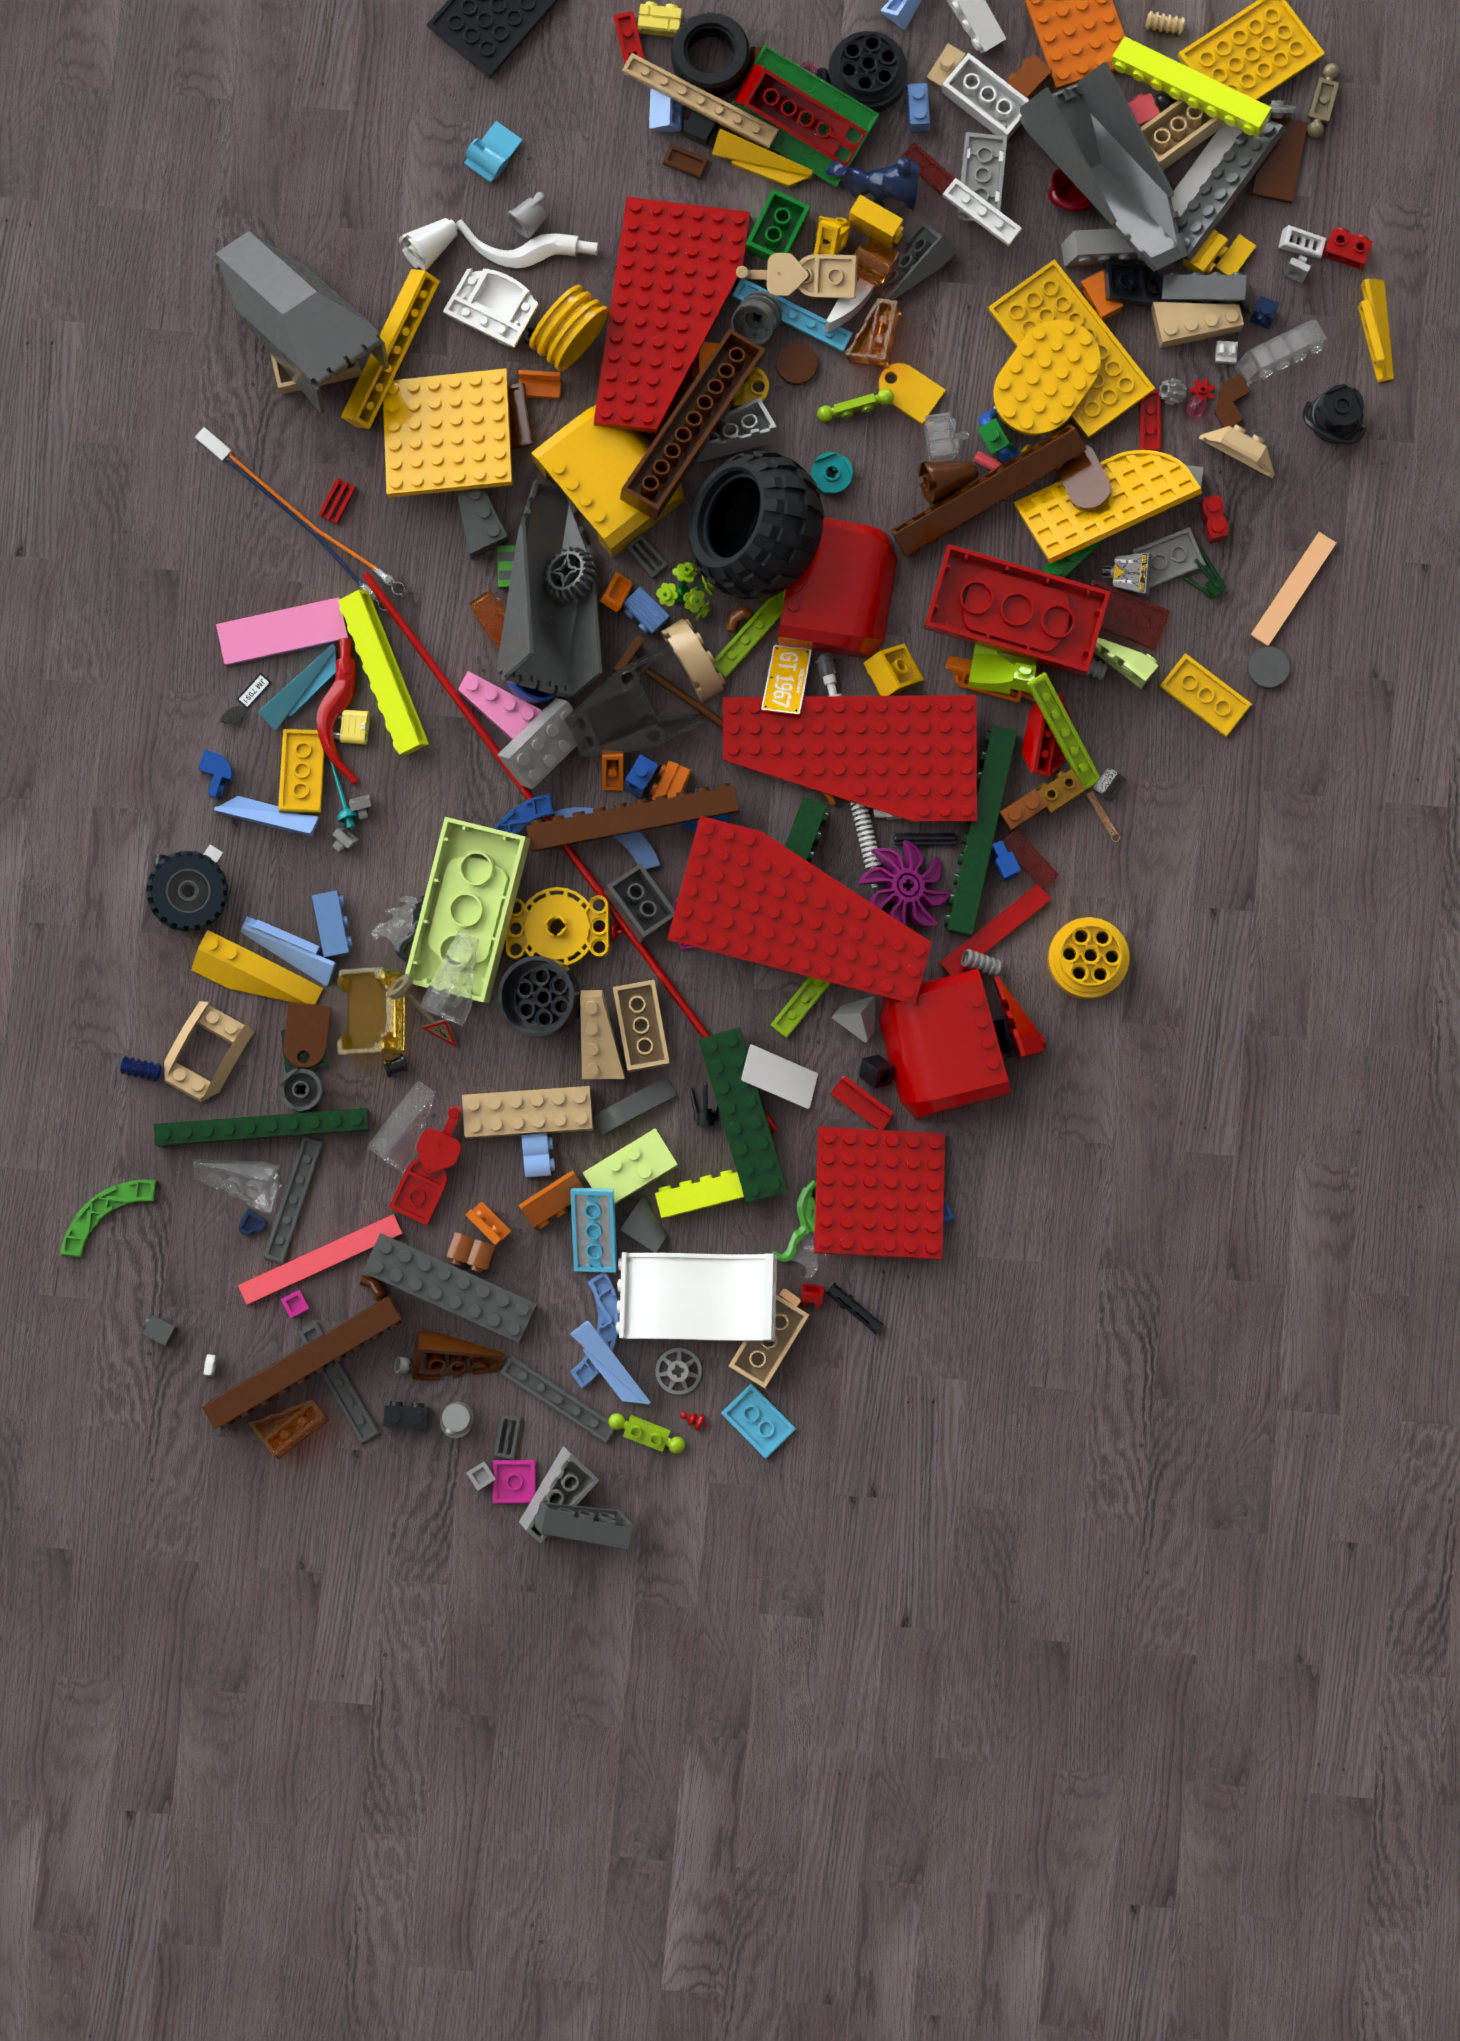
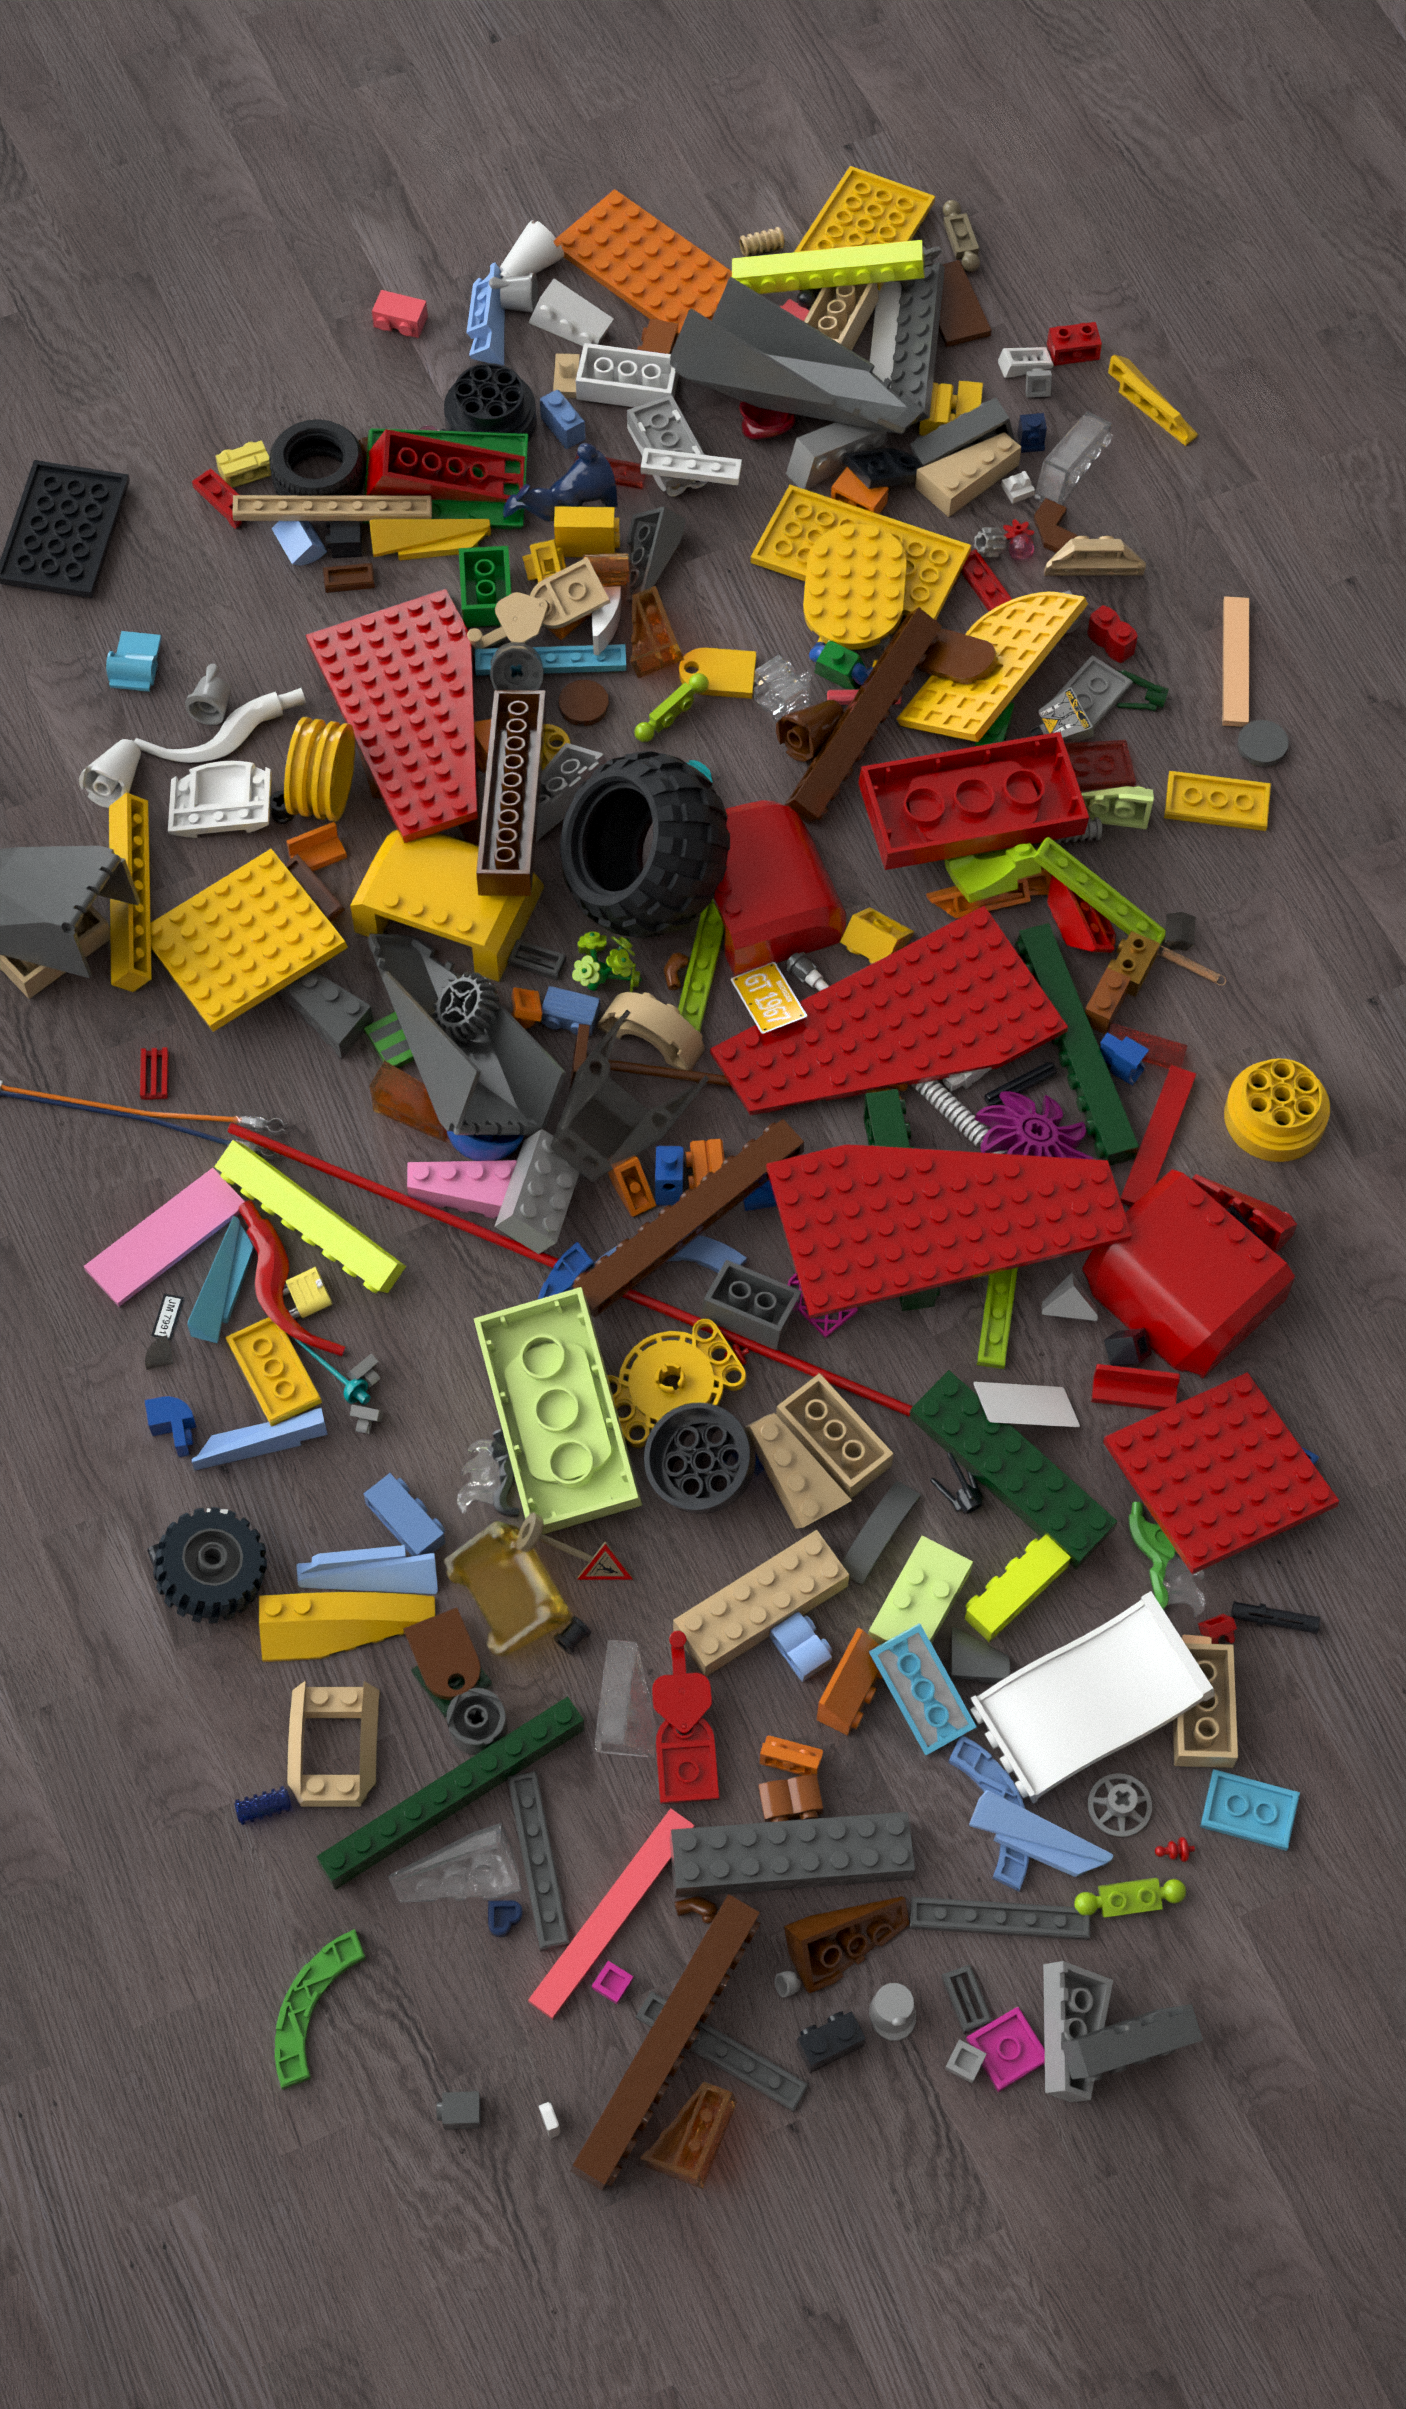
camera: 30 degrees left, 20 degrees down
clear wedge [420,930,479,1026] -> none
light grey piece [961,949,1002,978] -> none
black piece [1302,384,1366,444] -> none

